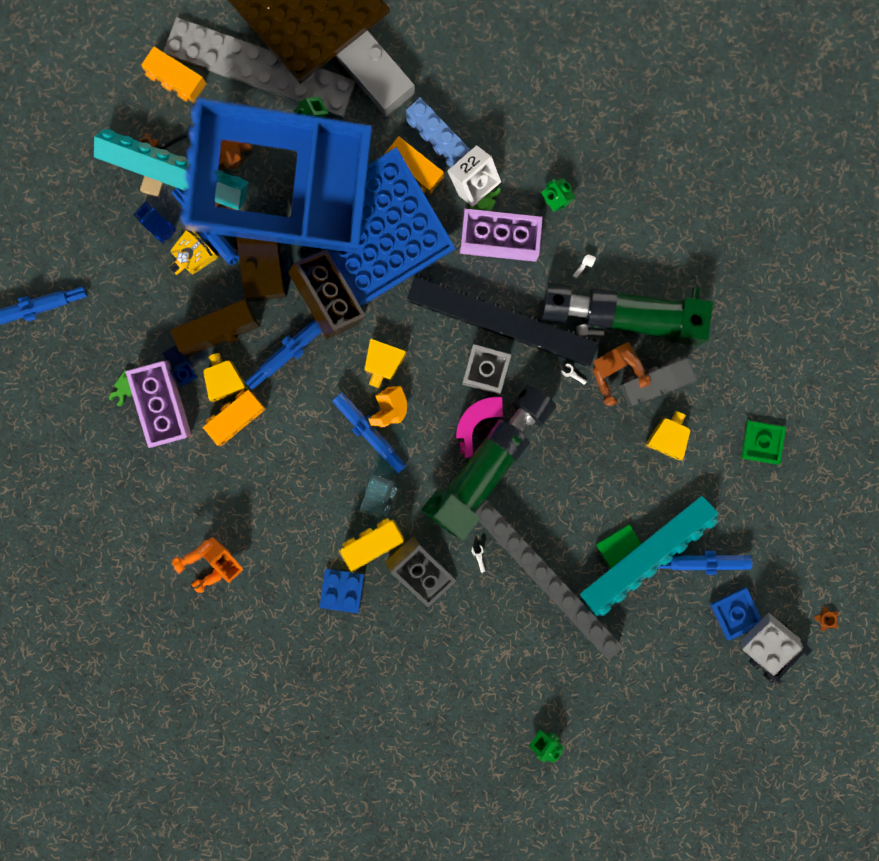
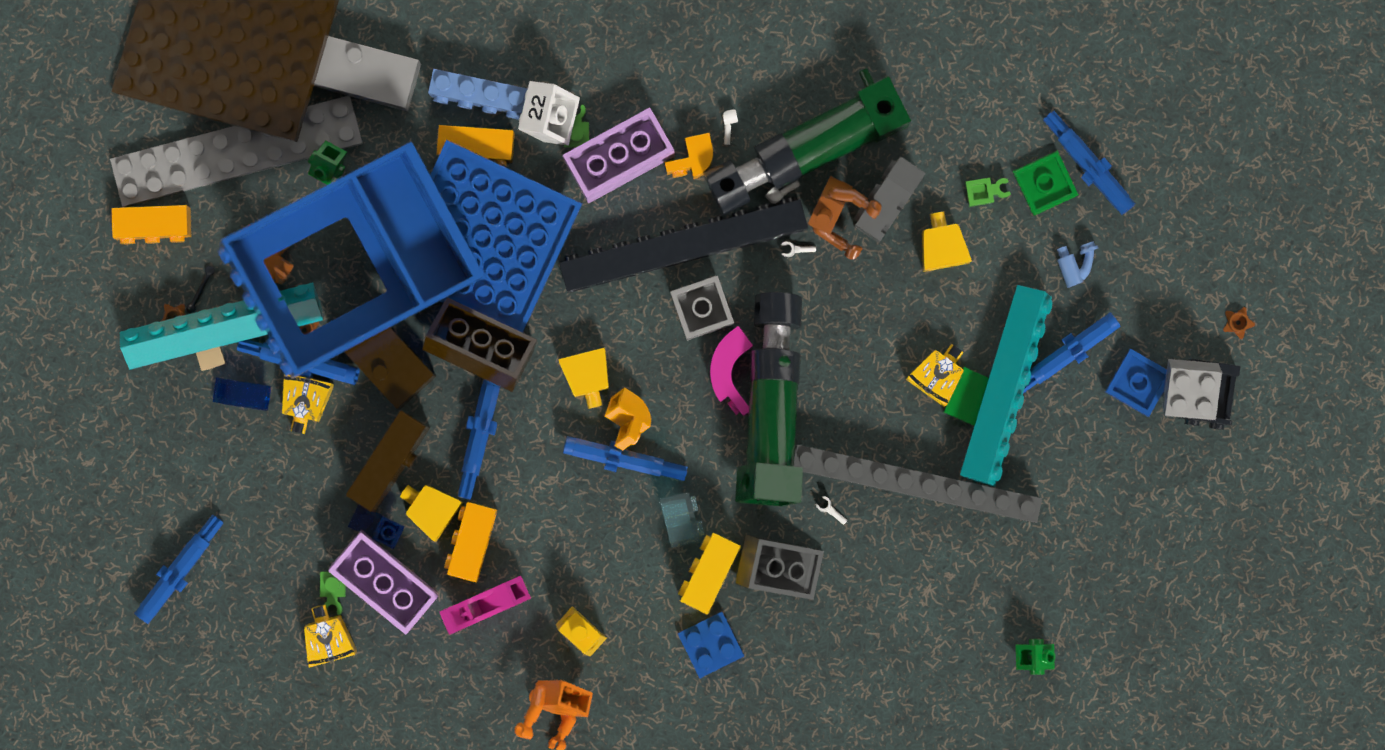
camera: 30 degrees left, 0 degrees up
green brick [541,179,576,212] -> none
none -> yellow torso [304,605,357,667]
none -> dark pink arch [439,576,531,635]
none -> yellow torso [555,606,607,656]
none -> light orange brick [665,133,713,179]
none -> yellow torso [906,344,964,407]
none -> bright green plate [965,178,1011,207]
none -> blue piece [1043,111,1135,215]
none -> medium blue plant [1057,241,1098,288]

